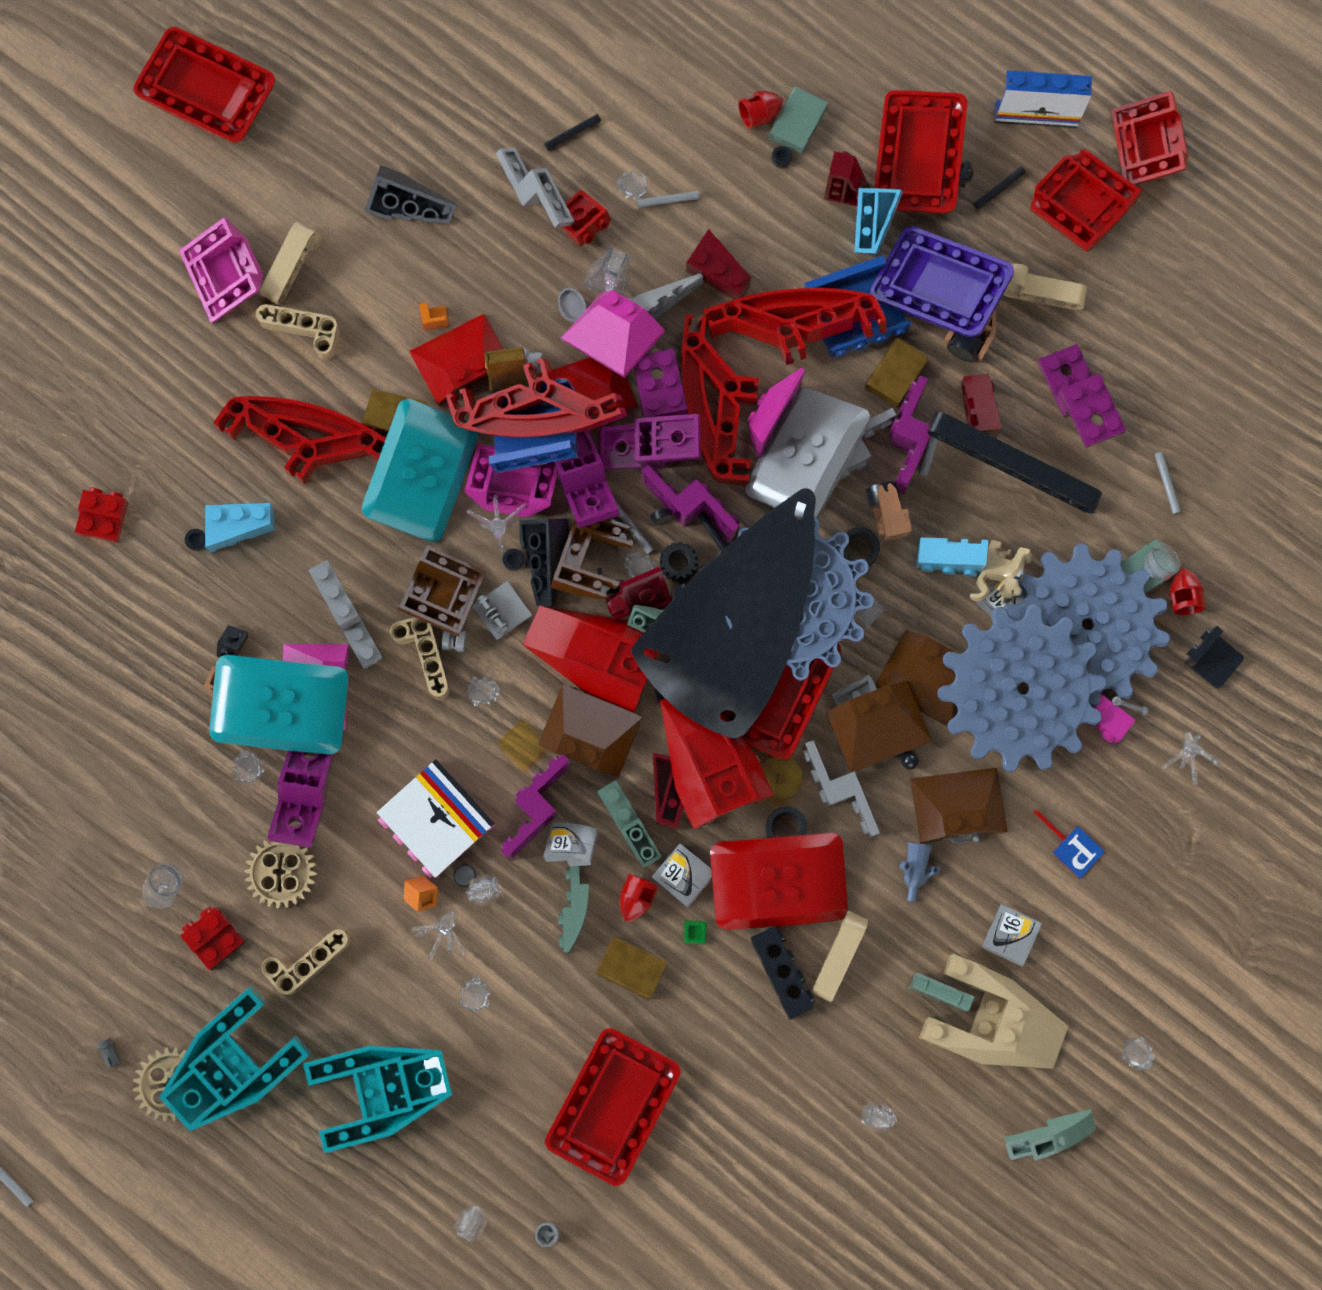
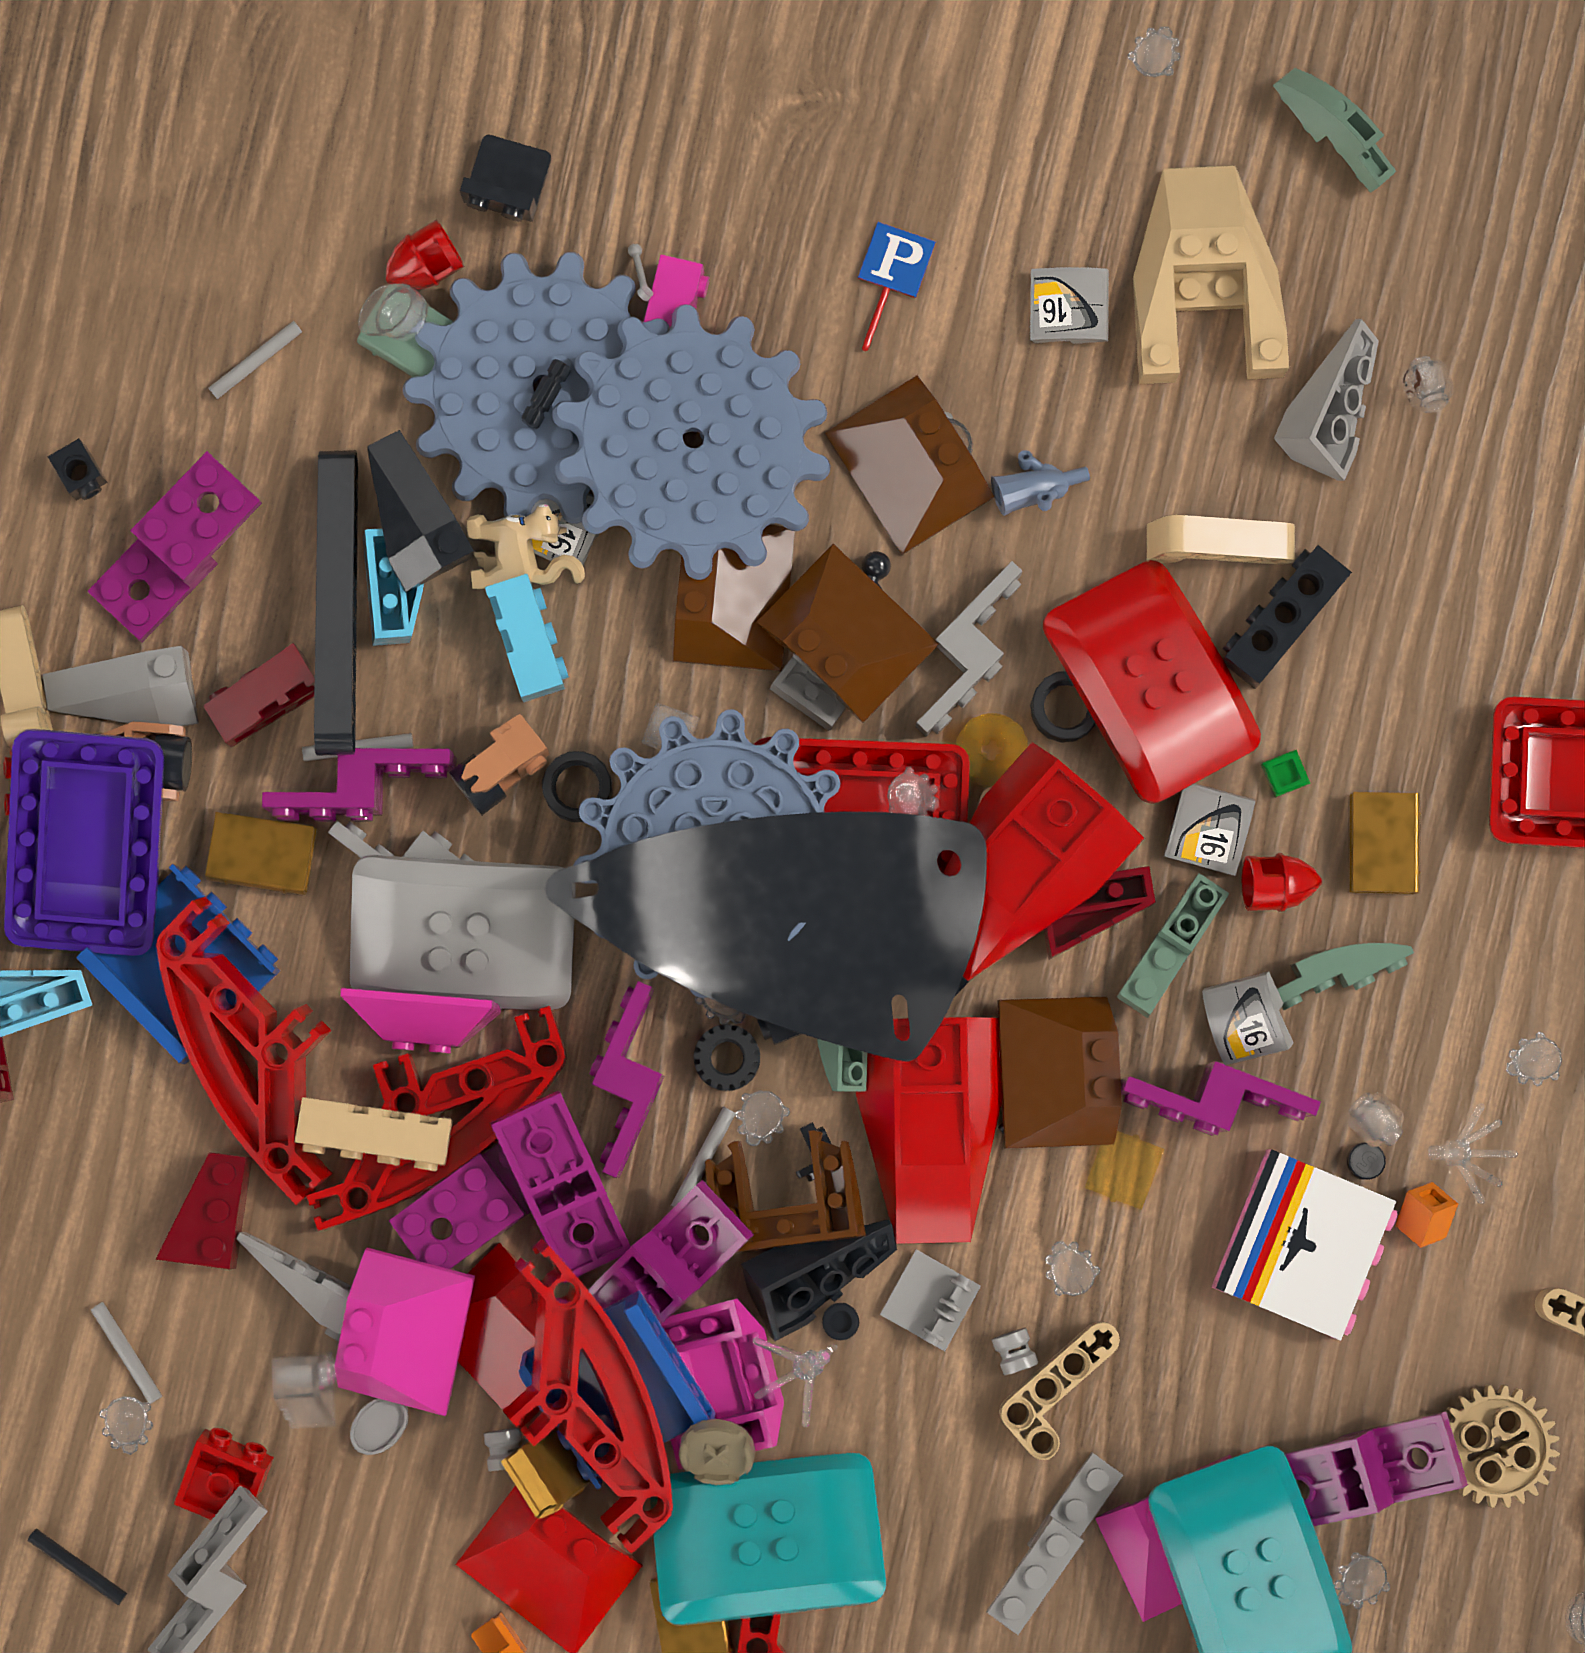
camera: 115 degrees left, 5 degrees up
reddish brown slope [398,545,486,637] -> none
dark red plate [605,567,672,620] -> none
black tile [651,508,673,526] -> none
black bar [698,513,728,552] -> none
sand green piece [907,972,974,1012] -> none
clear plant [1162,732,1221,785] -> none
none -> light grey wedge [43,646,199,726]
none -> black brick [47,438,108,501]
none -> tan wedge [295,1097,453,1171]
none -> medium azure wedge [363,528,424,646]
none -> black wedge [367,430,474,593]
none -> black axle [521,359,570,429]
none -> dark tan tile [679,1419,755,1485]
none -> clear piece [887,767,939,816]
none -> light grey wedge [1274,319,1379,481]

